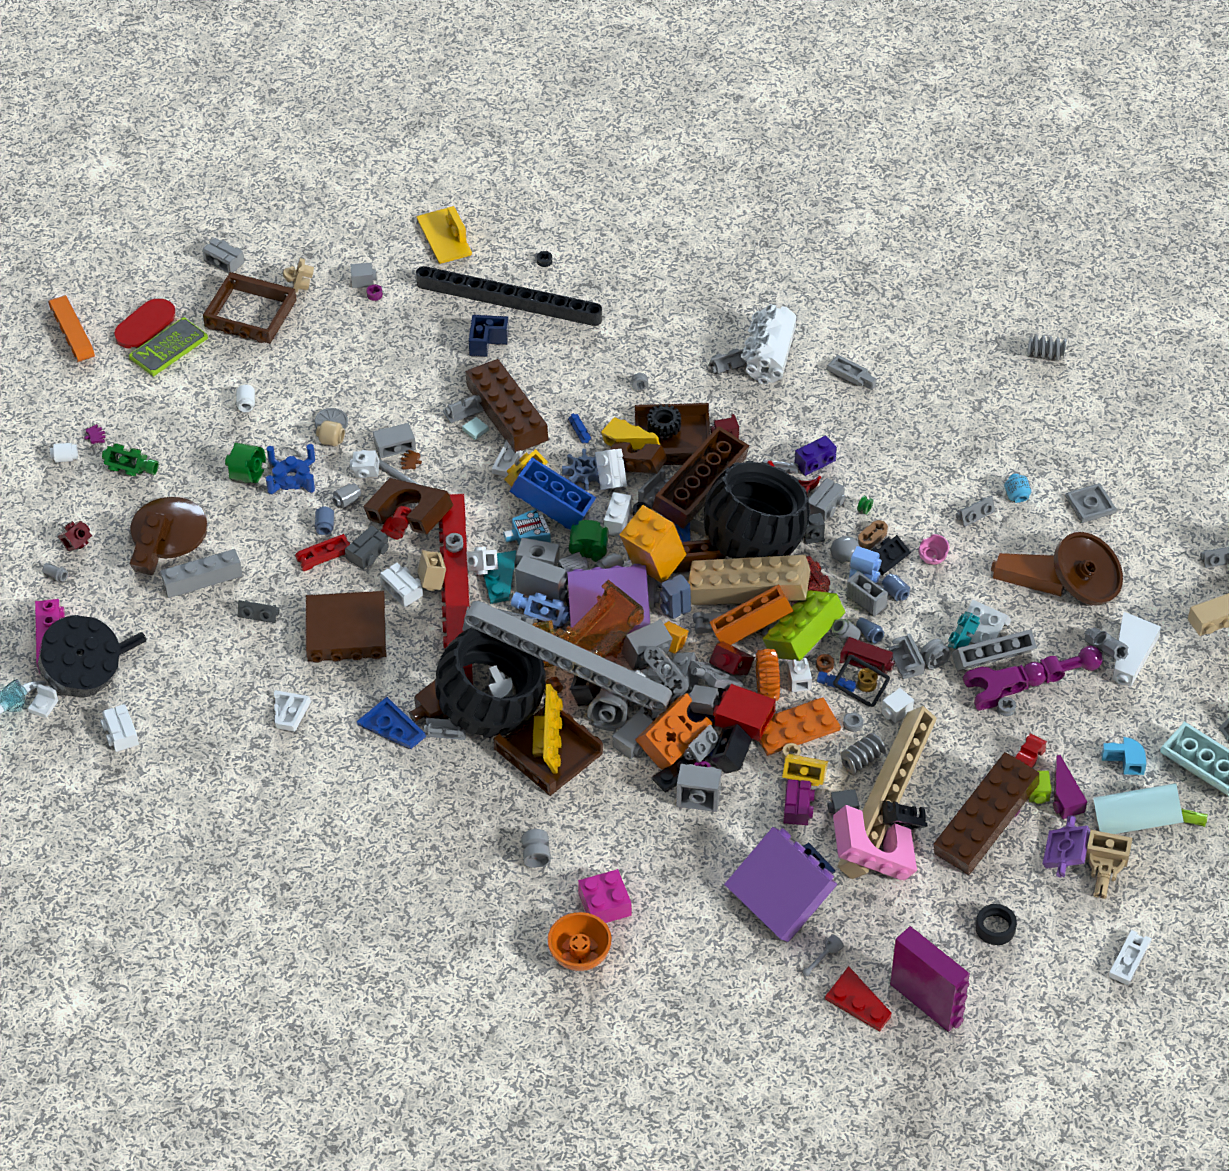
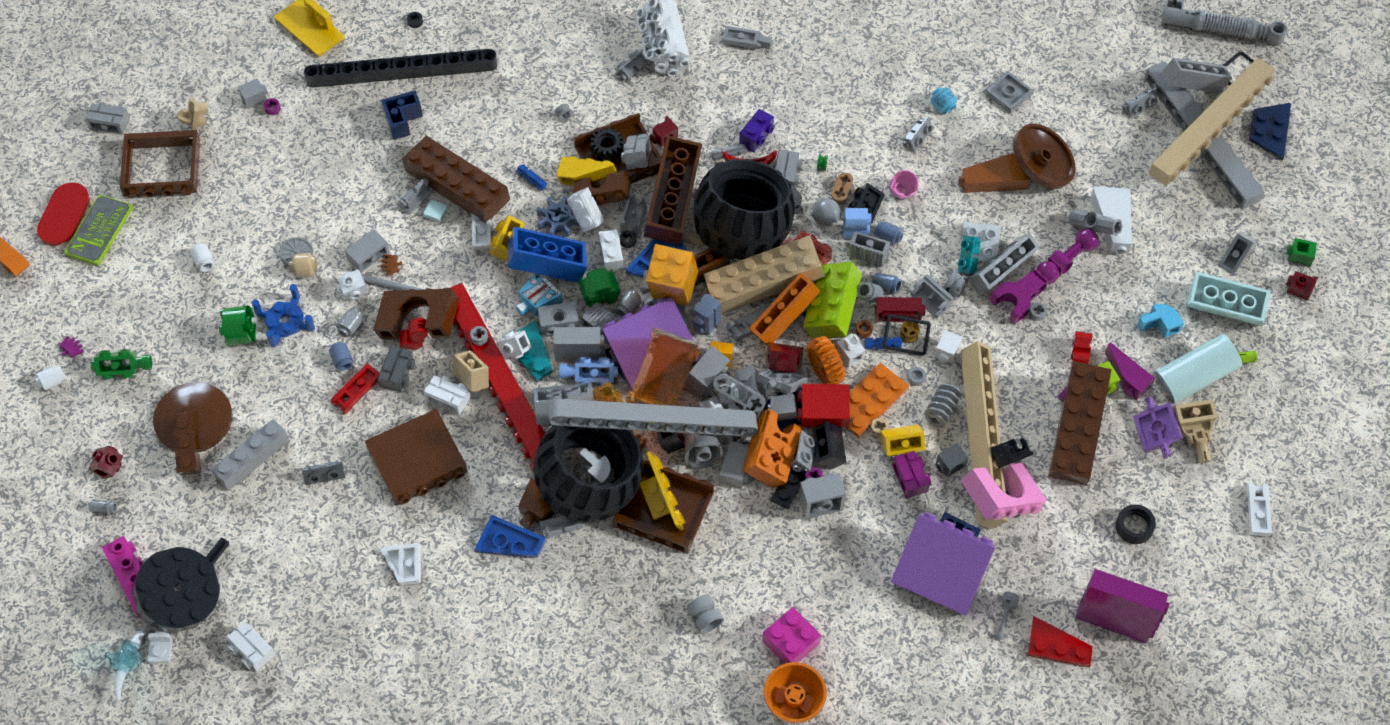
camera: 25 degrees left, 10 degrees up
none -> light grey brick [621,134,651,170]

